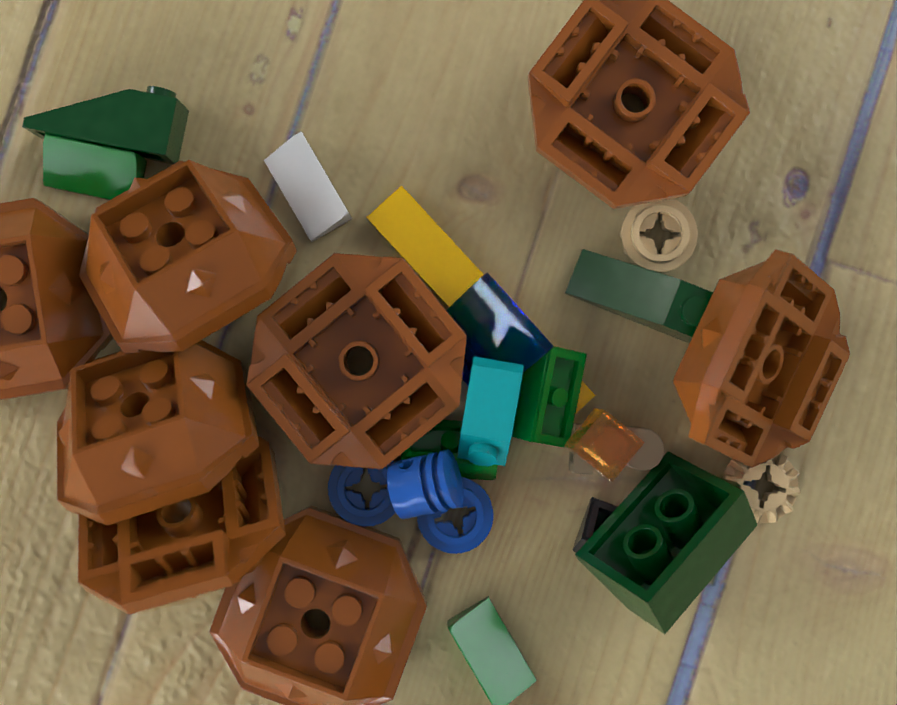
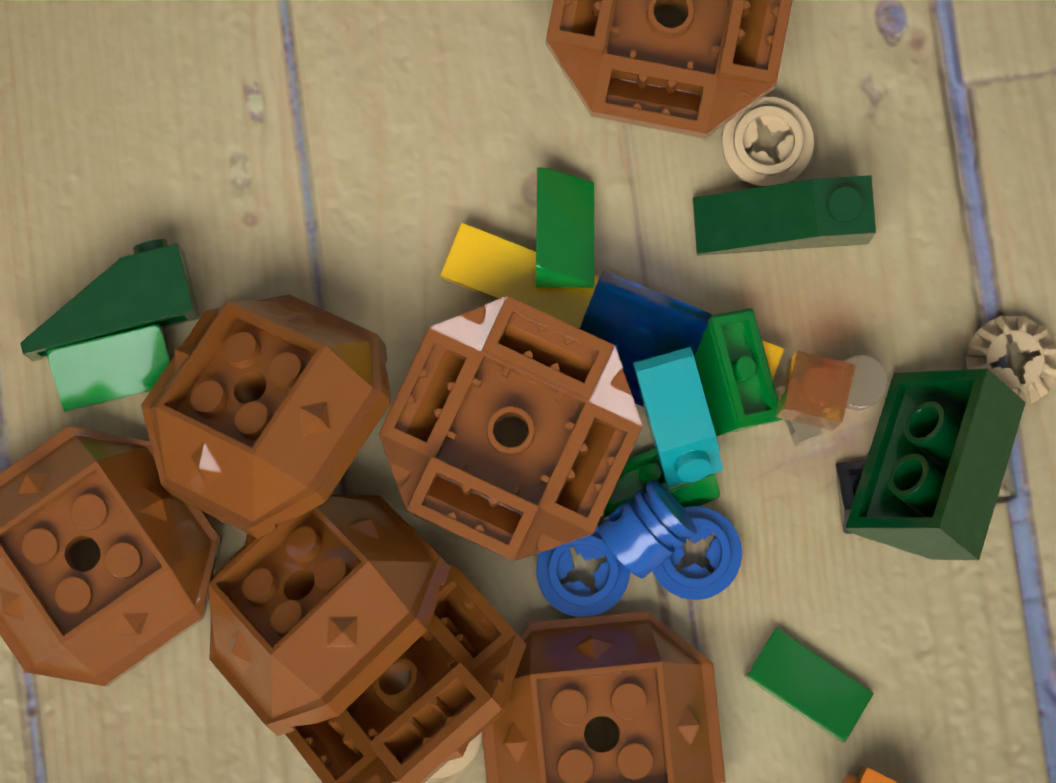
camera: 30 degrees left, 5 degrees down
white slope [264,132,352,242] -> none
dark orange piece [673,249,850,468] -> none
none -> green slope [536,167,594,288]

